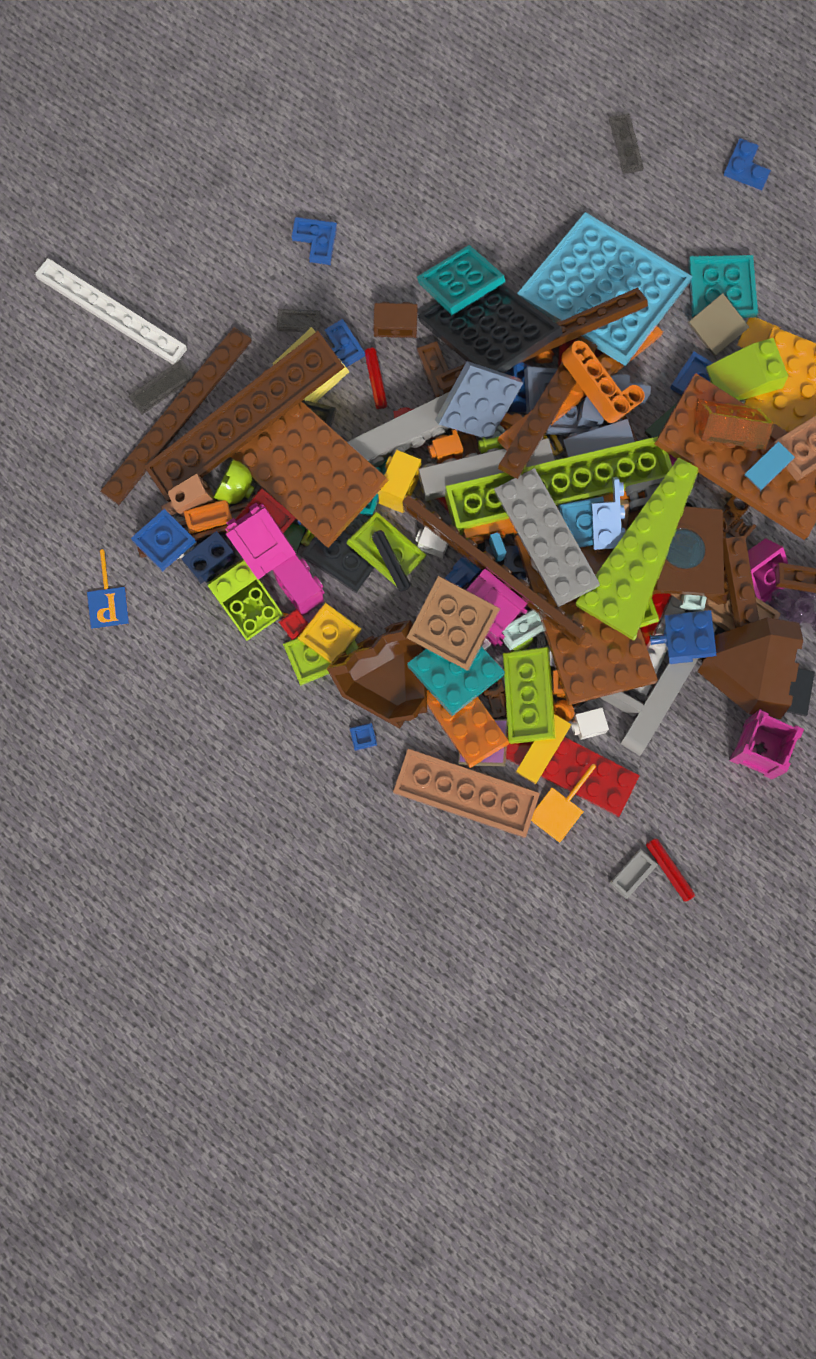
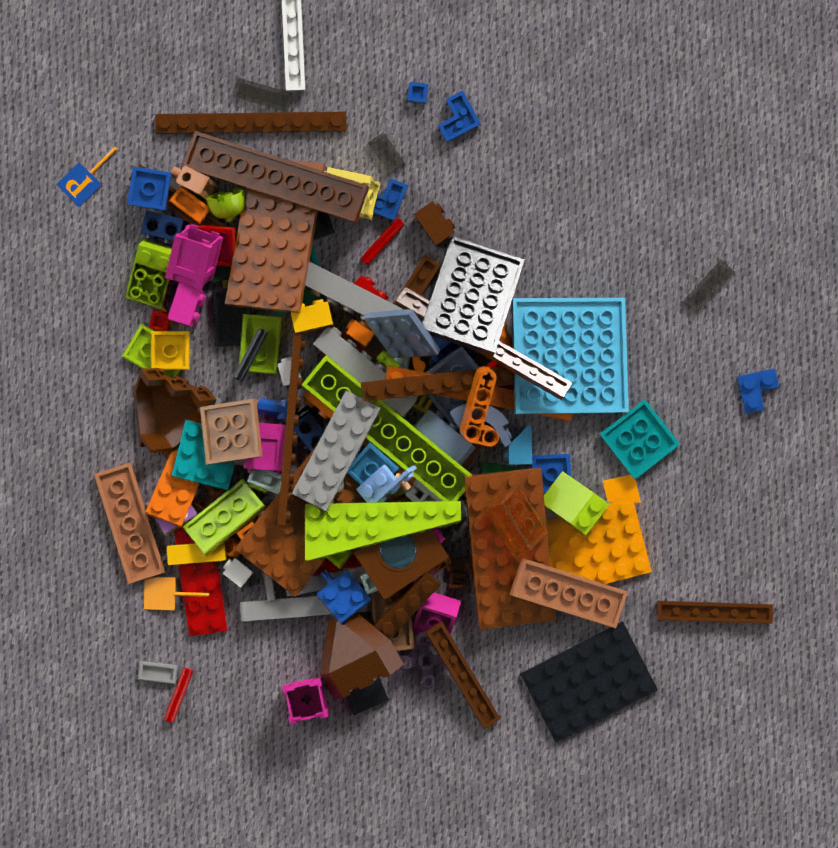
camera: 55 degrees right, 10 degrees up
blue tile [350,723,377,751] -> none
teal plate [417,245,505,315] -> none
dark azure tile [489,532,506,562] -> none
dark tan tile [688,293,749,356] -> none
dark azure tile [744,441,795,491] -> none
none -> blue plate [407,82,429,104]
none -> dark azure slope [505,426,532,465]

